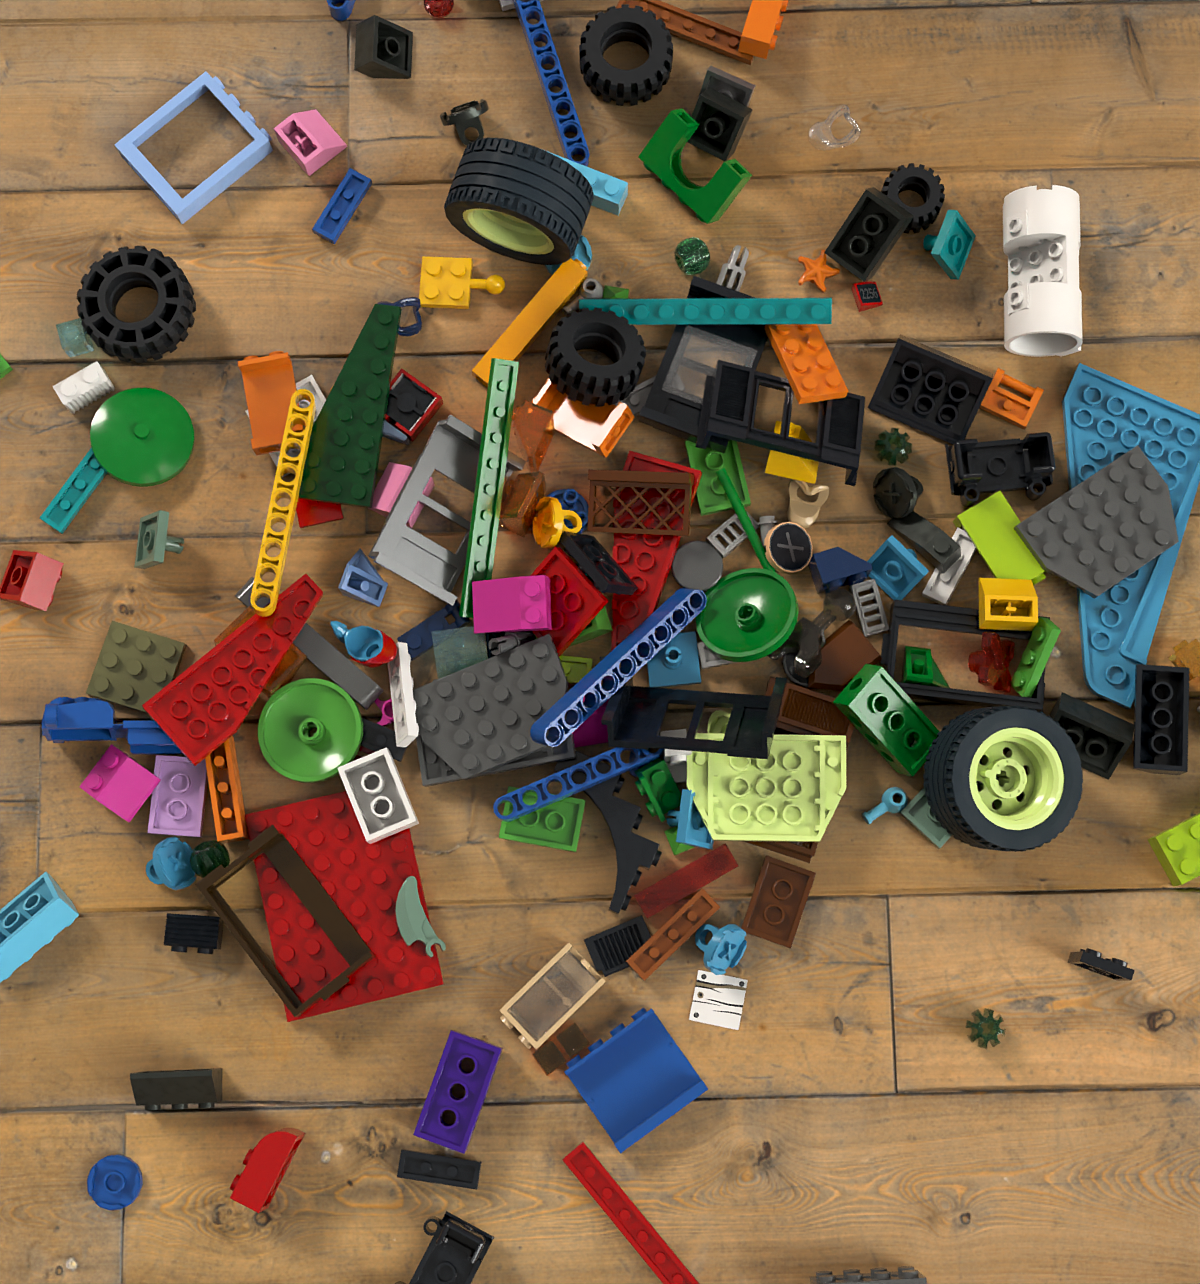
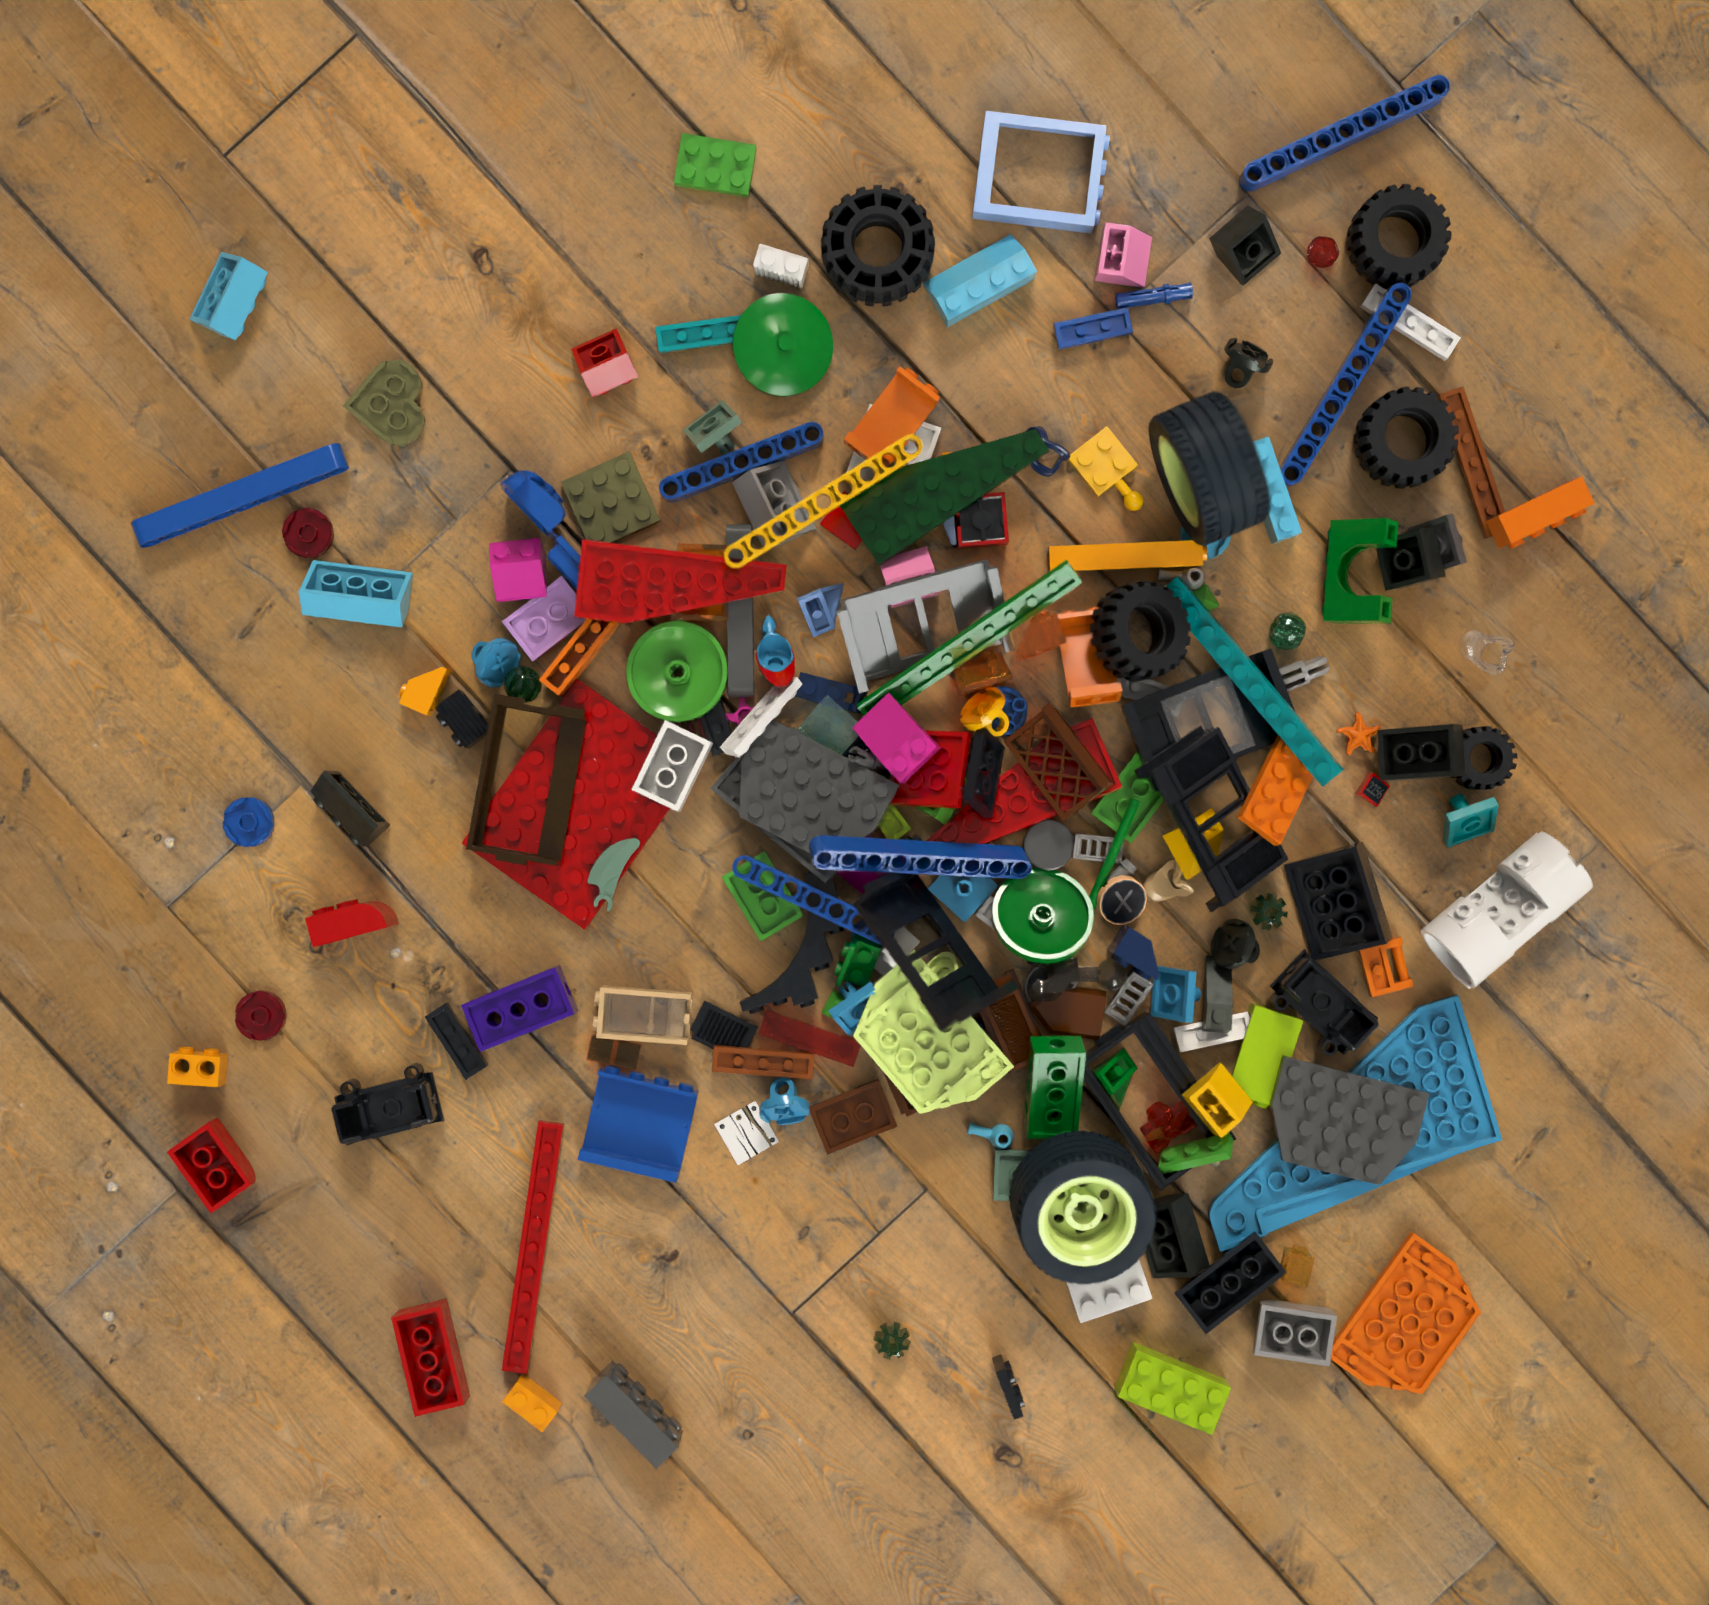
camera: 45 degrees right, 10 degrees up
clear light blue brick [56,318,94,358] -> none
none -> light orange slope [399,667,452,716]
none -> blue beam [659,422,824,503]
none -> light grey slope [732,461,816,548]
none -> medium azure slope [923,234,1037,328]
none -> white brick [1066,1259,1153,1323]
none -> blue pin [1115,282,1193,309]

